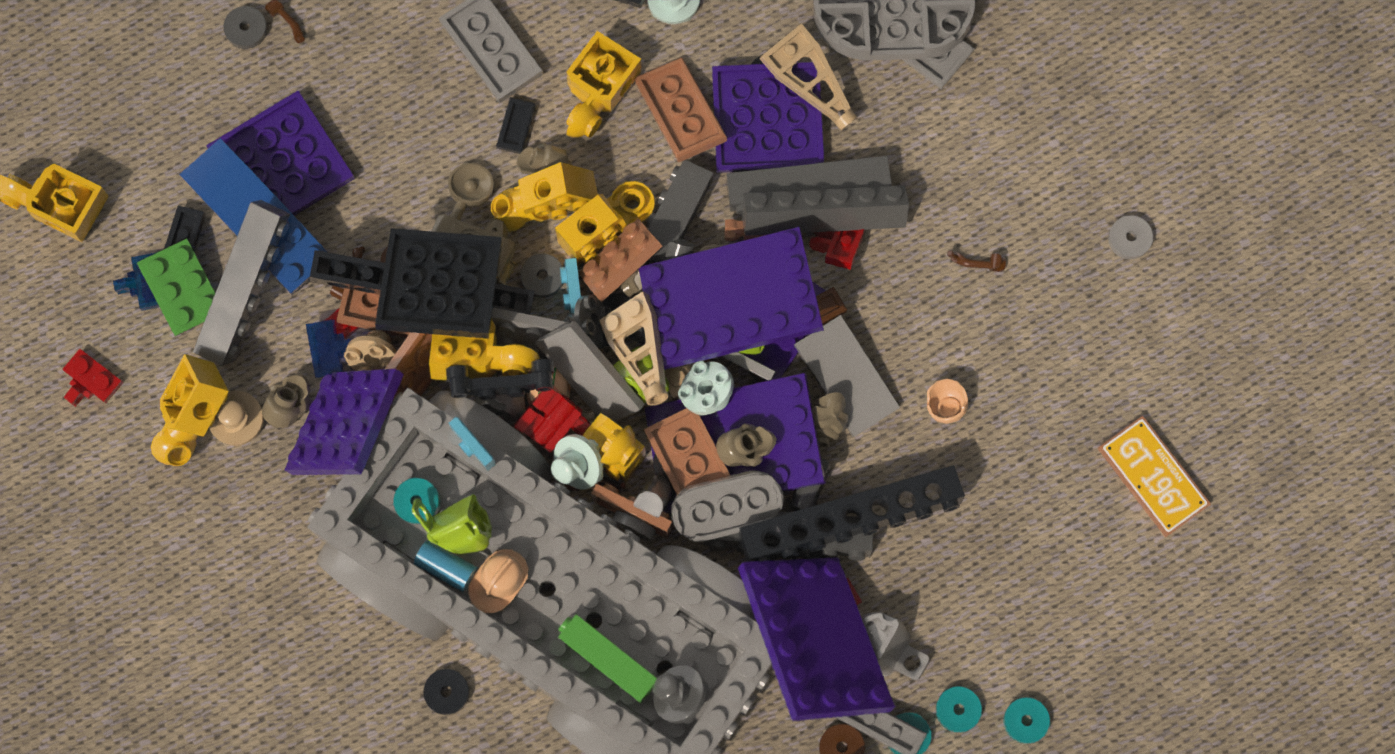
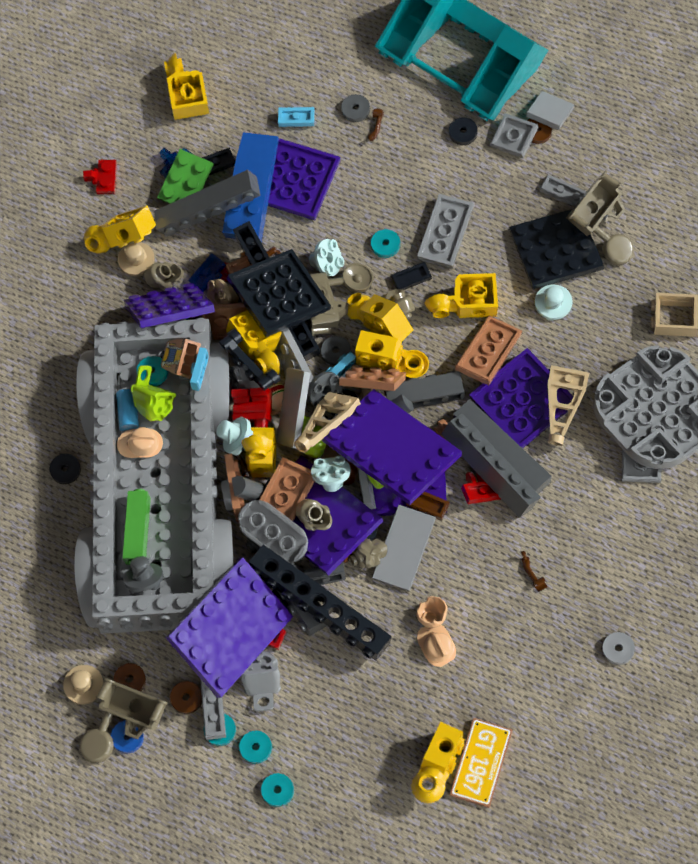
camera: 60 degrees right, 10 degrees down
none -> nougat torso [160,339,201,379]
none -> medium azure plate [278,107,315,127]
none -> light aqua plate [309,239,344,276]
none -> teal piece [371,229,400,258]
none -> yellow brick [411,722,465,804]
none -> light nougat piece [417,625,456,667]

